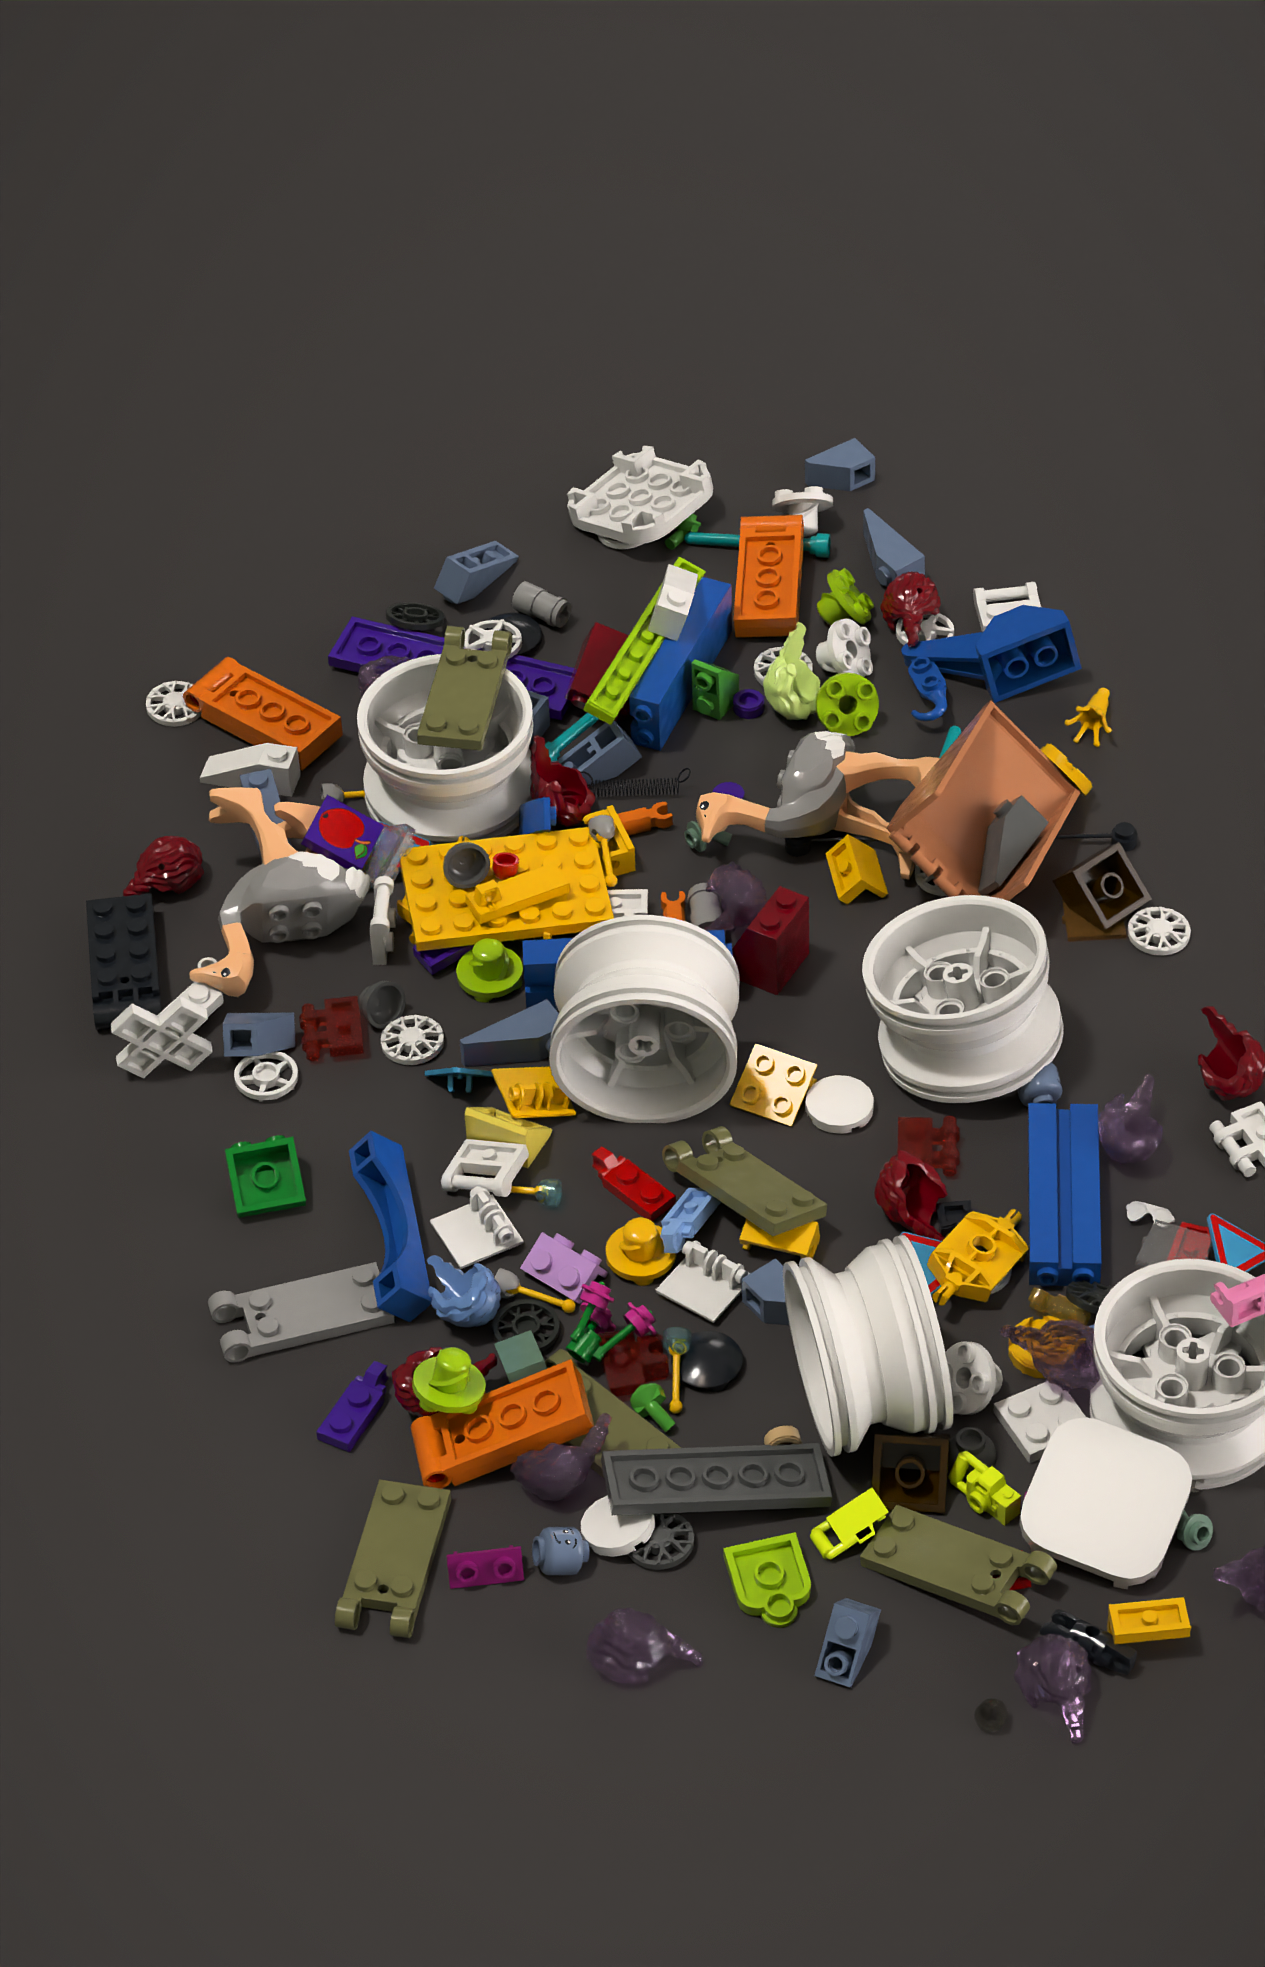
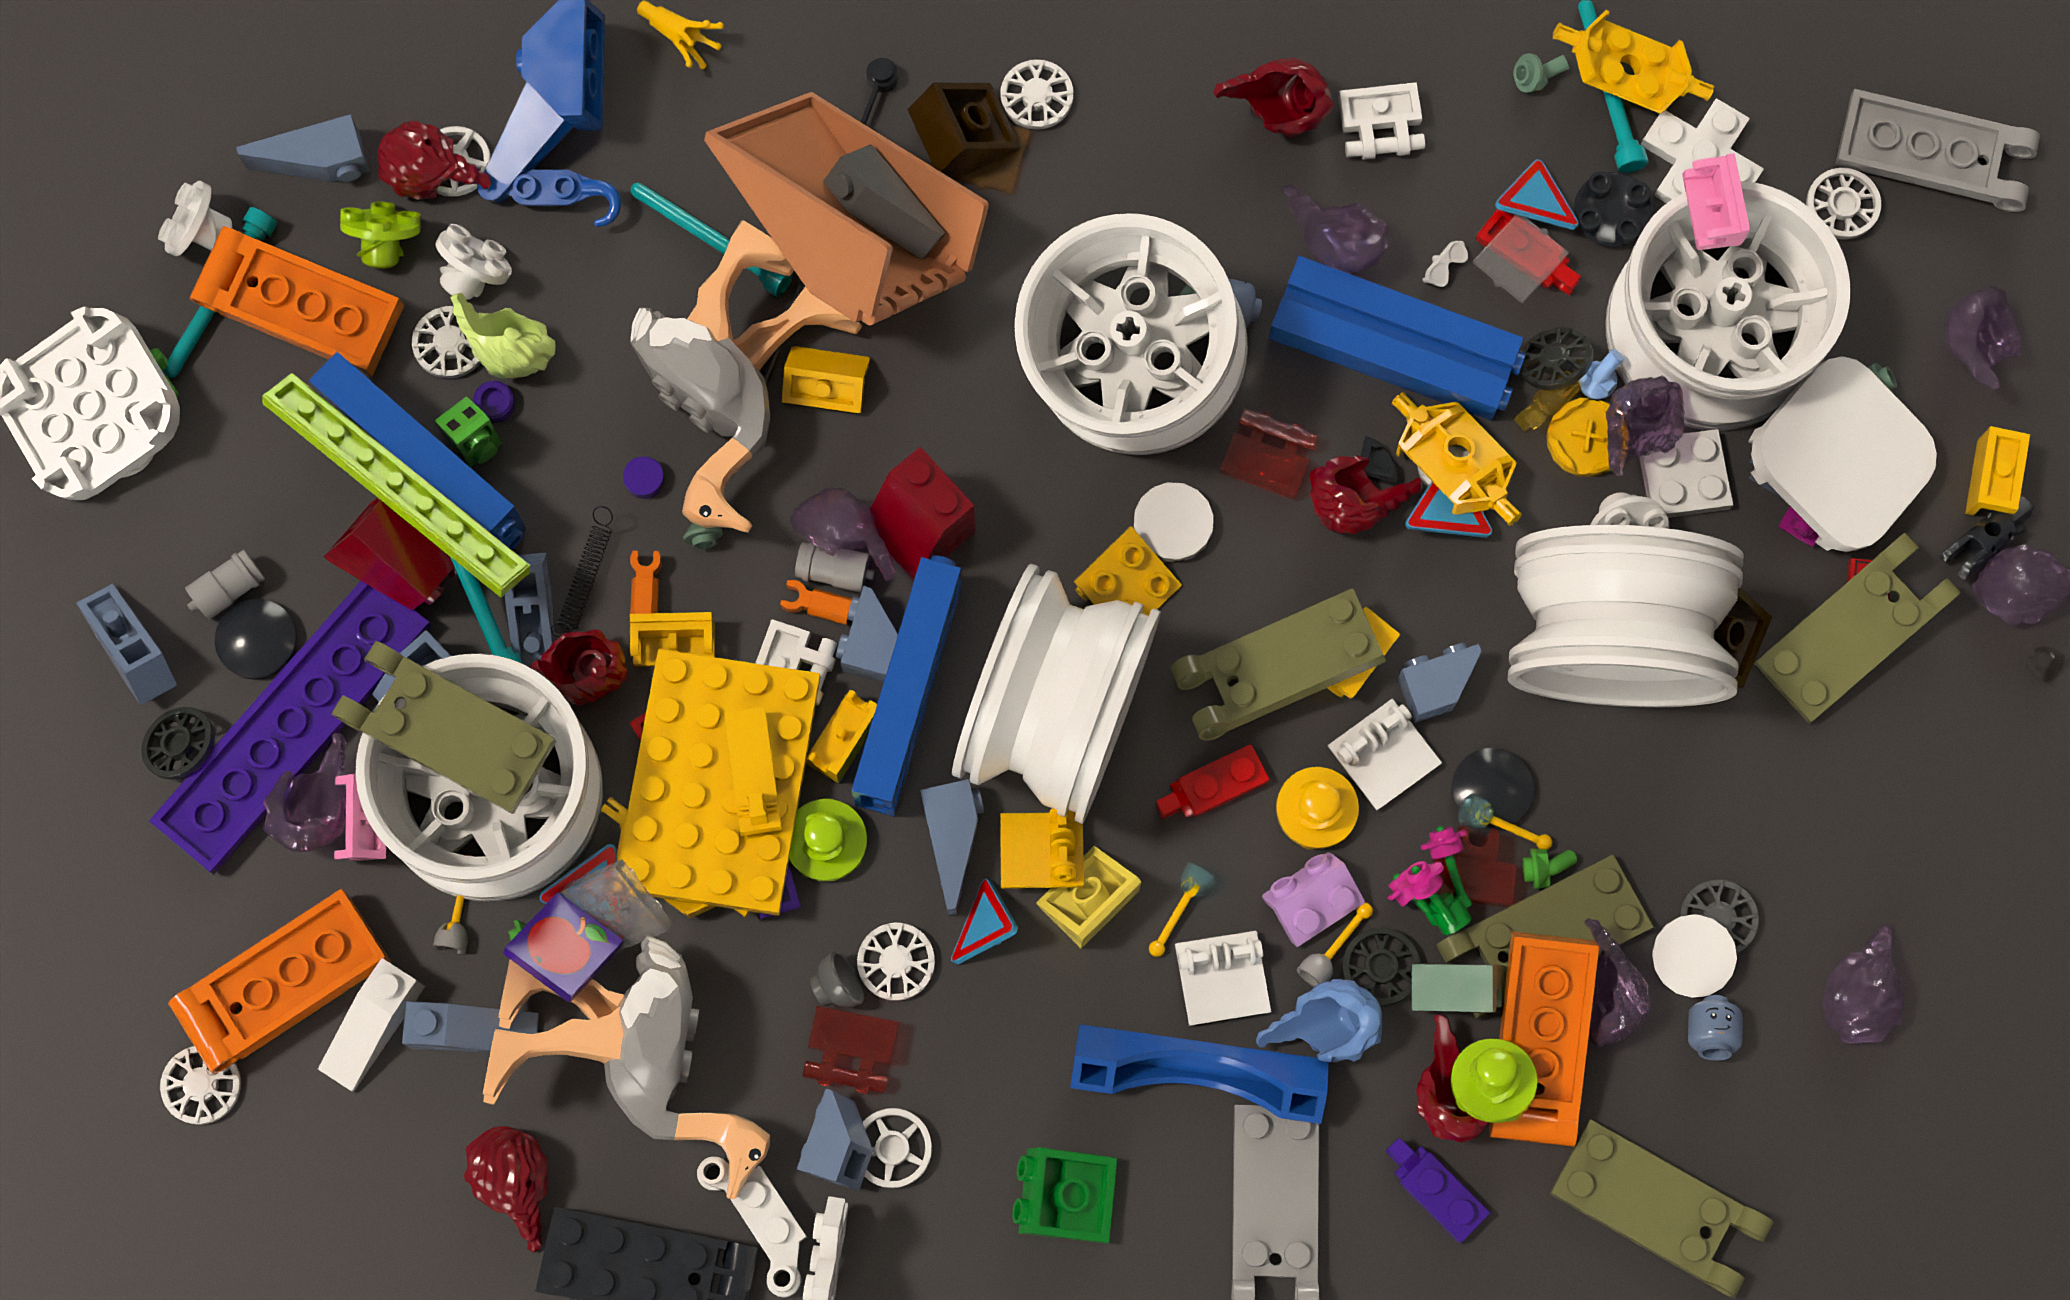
camera: 75 degrees left, 30 degrees up
white plate [370,876,396,965] -> none
white plate [441,1139,529,1197] -> none
dark grey piece [443,842,490,889] -> none
magenta hinge [446,1545,524,1589] -> none
white wheel [464,619,522,659] -> none
red hinge [492,852,519,880] -> none
blue slope [519,797,556,835] -> none
hinge [588,815,618,887] -> none
dark grey plate [601,1443,832,1515] -> none
white slope [648,564,698,641] -> none
light blue hinge [660,1188,721,1253] -> none
lime plate [723,1532,811,1628] -> none
tan tile [764,1426,802,1446] -> none
sand blue slope [805,438,875,491] -> none
neon yellow piece [810,1487,889,1560] -> none
sand blue slope [814,1598,881,1688] -> none
lime plate [815,672,879,736] -> none
neon yellow piece [948,1451,1021,1526] -> none
white plate [973,582,1041,632] -> none
yellow tile [1040,743,1093,796] -> none

